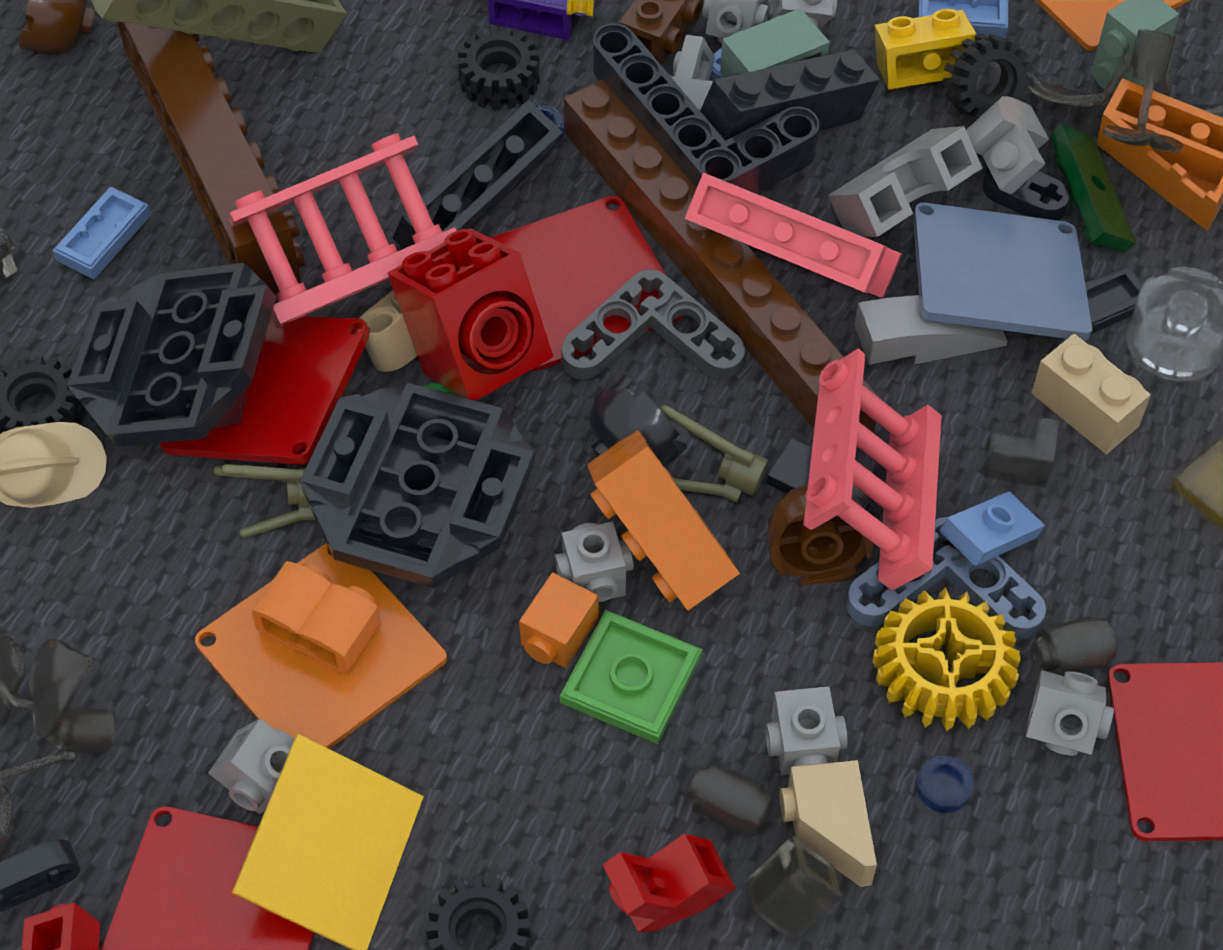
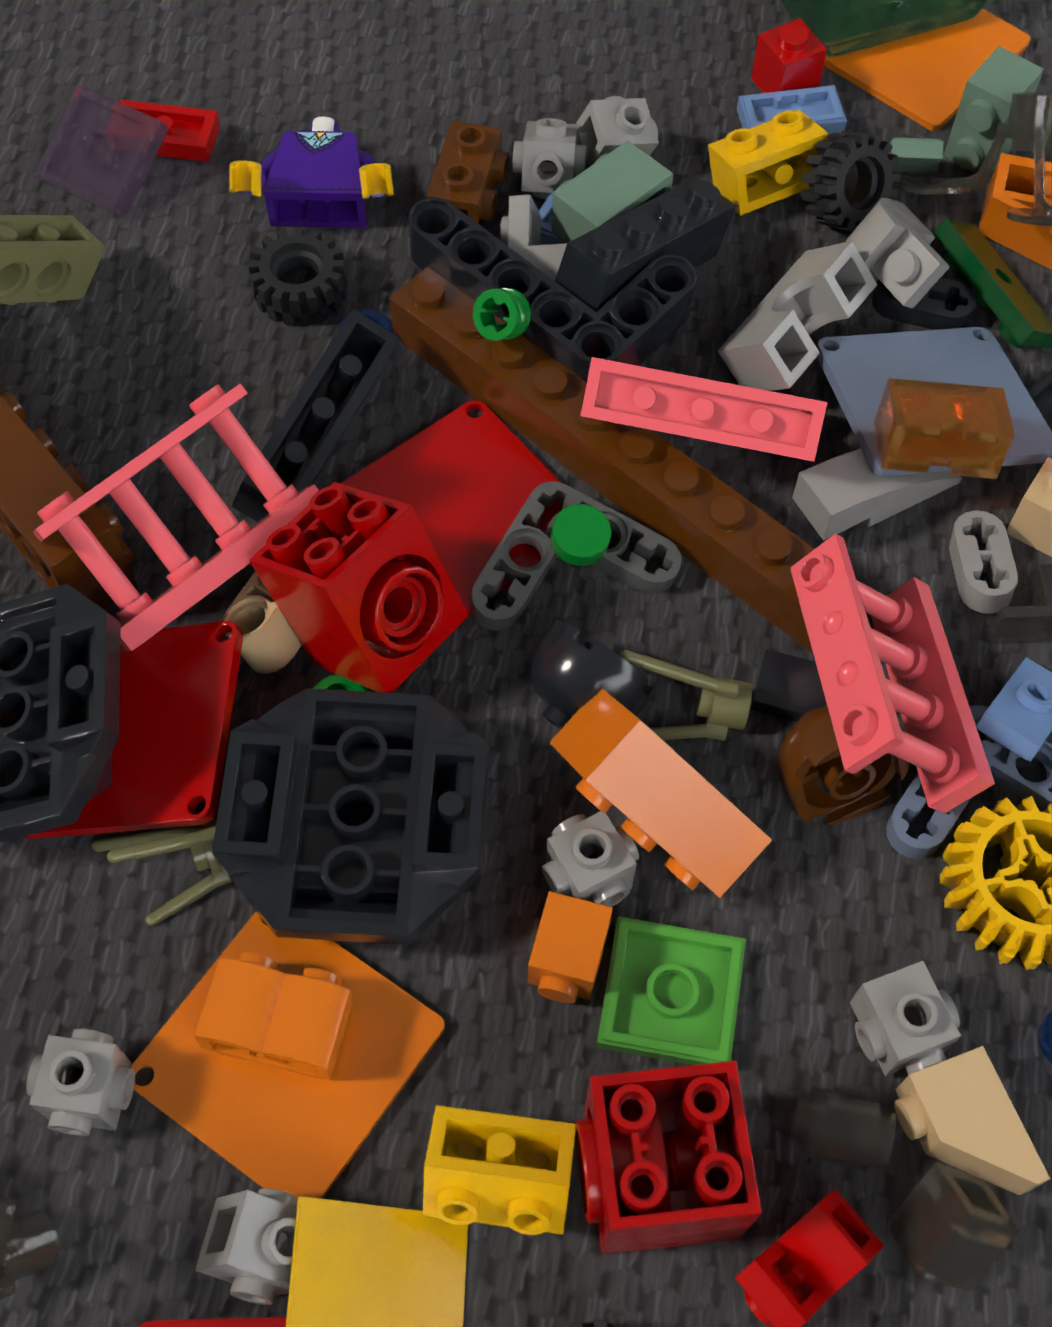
camera: 15 degrees left, 5 degrees up
none -> light grey brick [26,1029,135,1136]
none -> yellow brick [423,1105,576,1235]
none -> green bush [473,288,531,341]
none -> green tile [551,504,611,566]
none -> red brick [575,1061,762,1255]
none -> clear orange brick [874,378,1015,479]
none -> sand green tile [889,137,944,173]
none -> light grey beam [949,510,1018,614]

